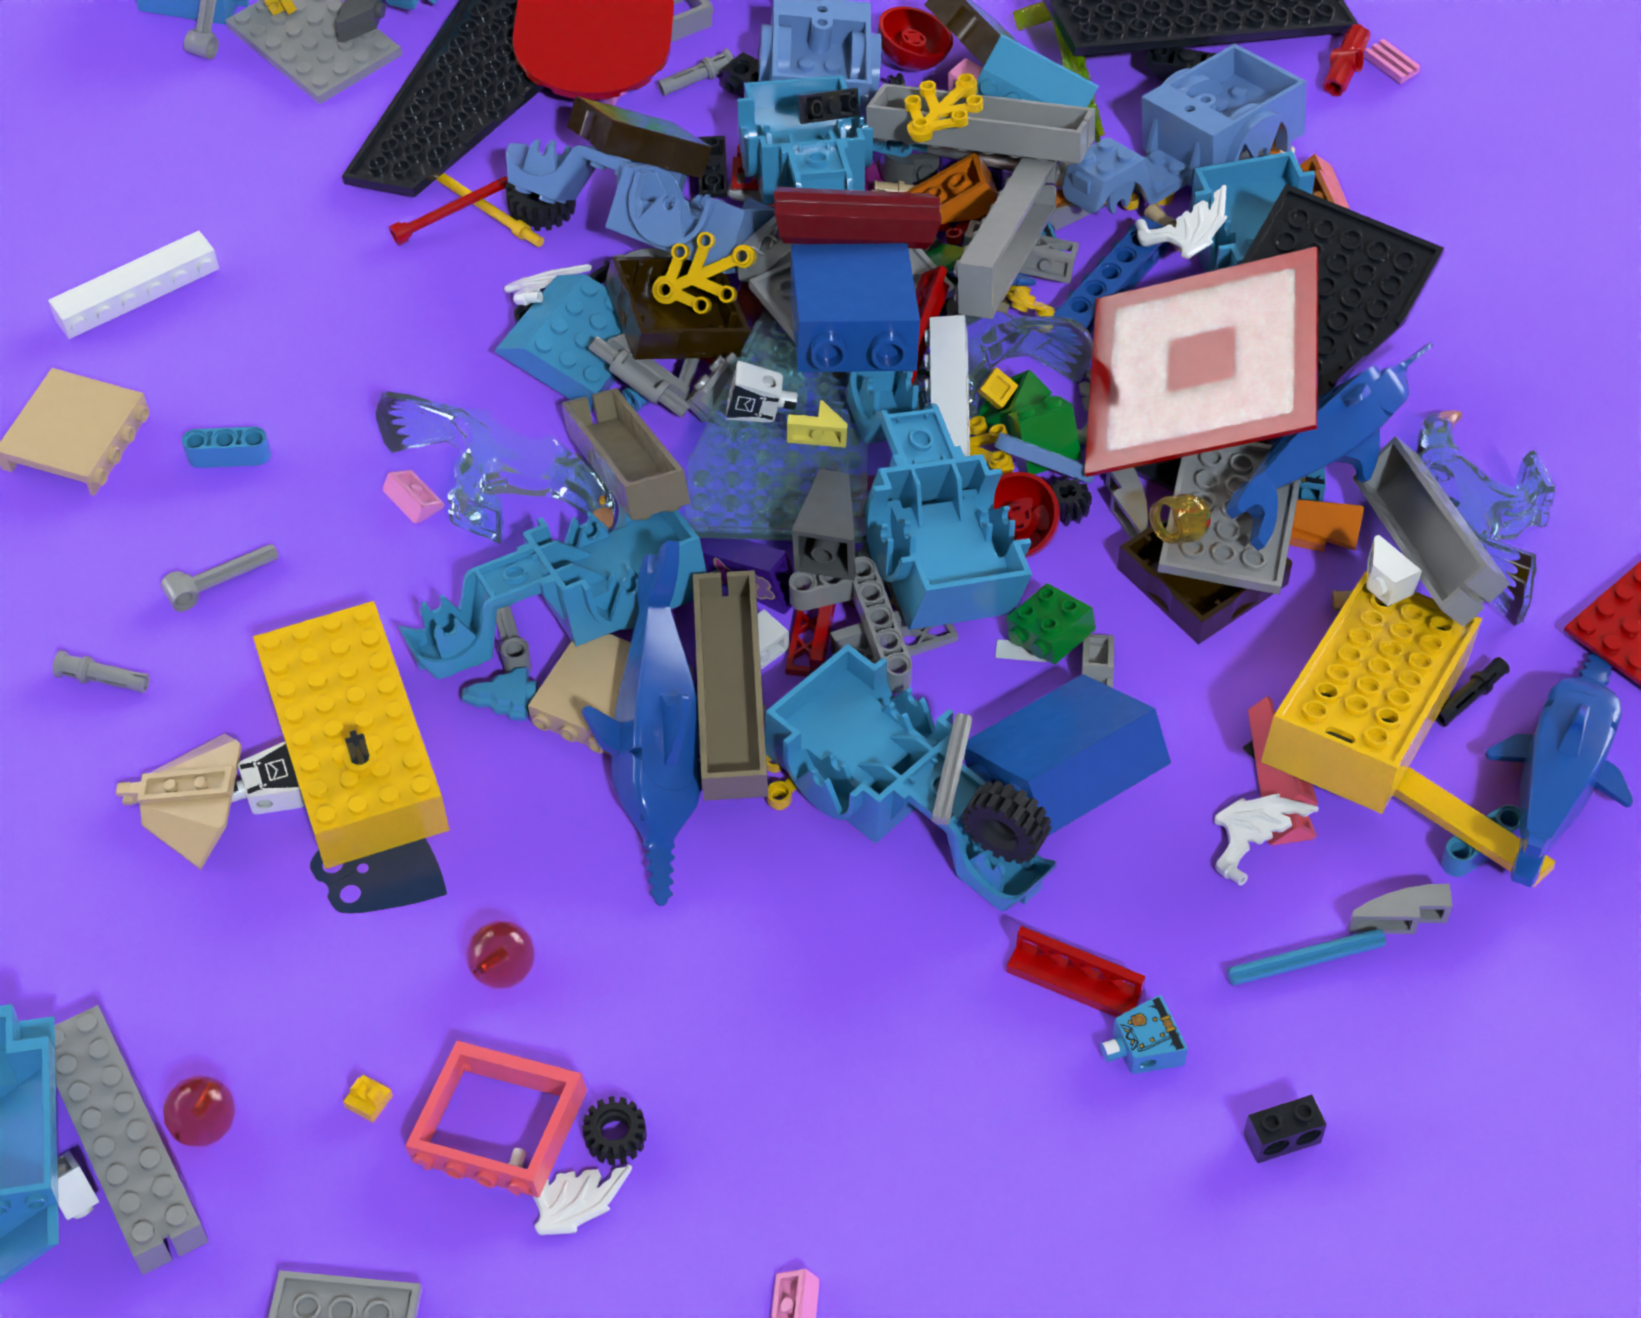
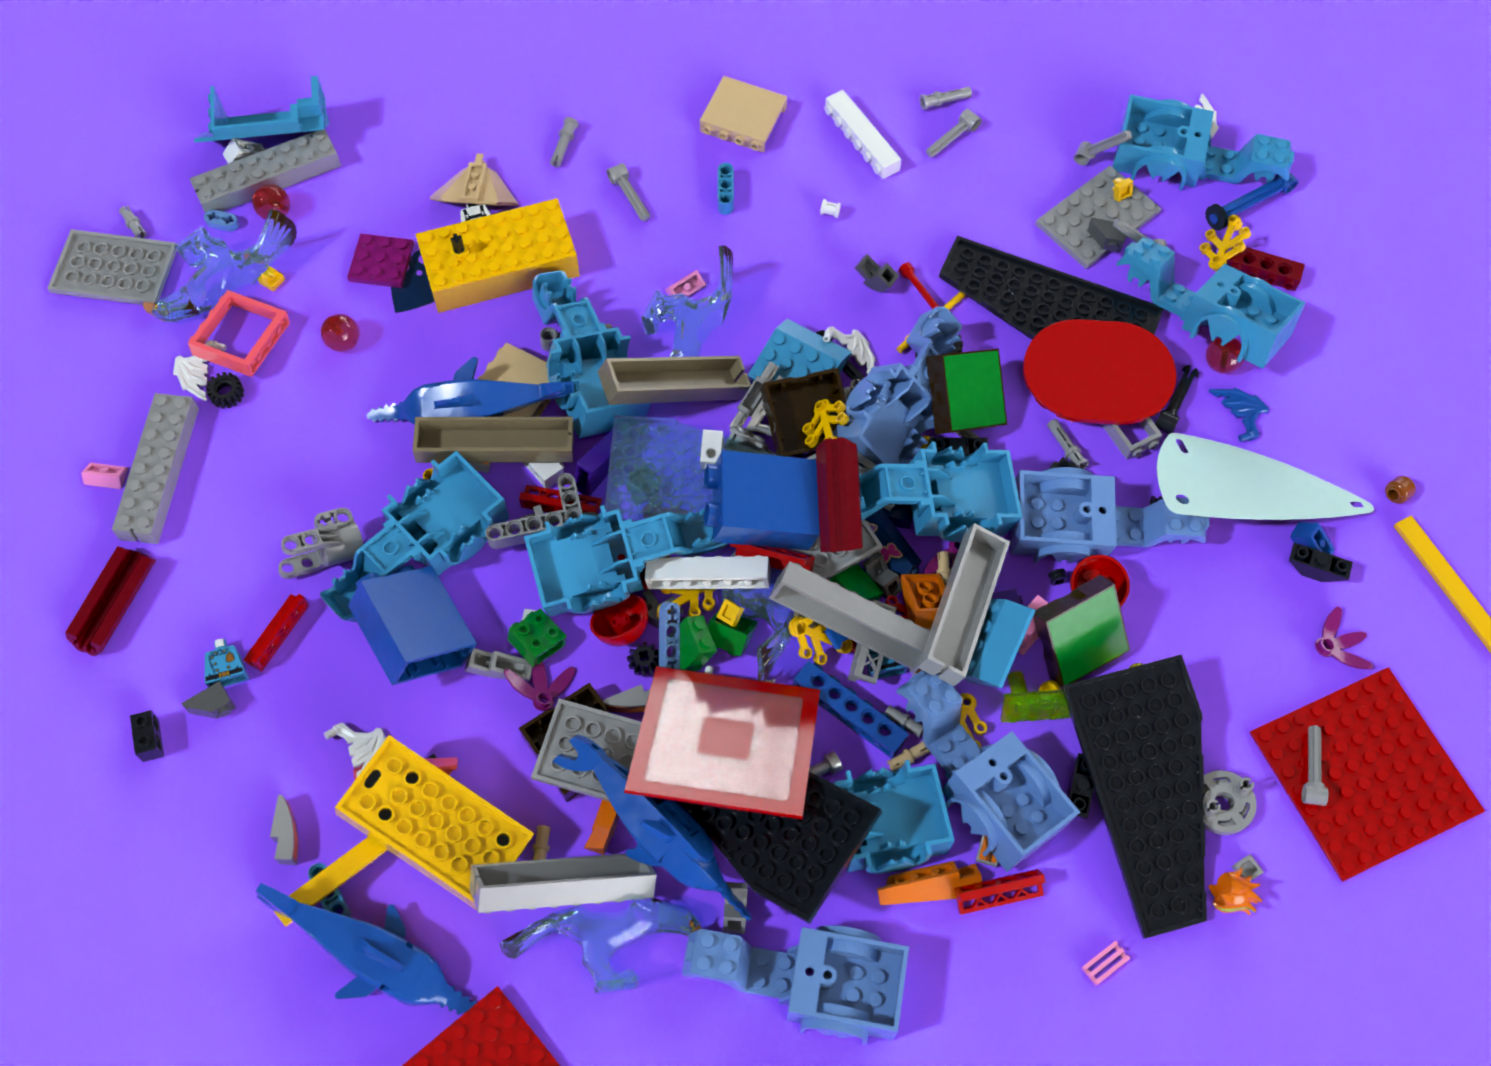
camera: 90 degrees right, 10 degrees up
dark azure rock [461,667,538,721] -> none
light yellow slope [787,400,848,448] -> none
dark grey slope [792,469,856,581] -> none
black slope [797,88,860,124] -> none
yellow plant [904,73,983,142] -> none
light grey axle [932,713,972,826] -> none
black tyre [961,781,1051,864] -> none
white animal [1135,185,1227,259] -> none
clear yellow helmet [1149,494,1211,544] -> none
dark azure axle [1227,929,1386,985] -> none
red piece [1322,24,1371,96] -> none
white slope [1366,535,1422,606] -> none
black pin [1435,657,1510,727] -> none
none -> dark red piece [65,546,157,656]
none -> light grey piece [112,393,199,544]
none -> clear light blue animal [143,209,297,323]
none -> dark grey slope [181,681,236,719]
none -> medium blue beam [204,210,239,232]
none -> light grey piece [278,508,363,579]
none -> magenta plate [347,233,414,288]
none -> magenta plant [504,662,576,711]
none -> medium blue piece [682,925,909,1045]
none -> light grey brick [723,882,748,934]
none -> white bush [820,199,841,218]
none -> dark grey brick [854,254,899,292]
none -> light grey pin [885,705,923,738]
none -> light grey pin [919,86,972,110]
none -> light grey axle [926,108,982,157]
none -> red fence [954,869,1045,915]

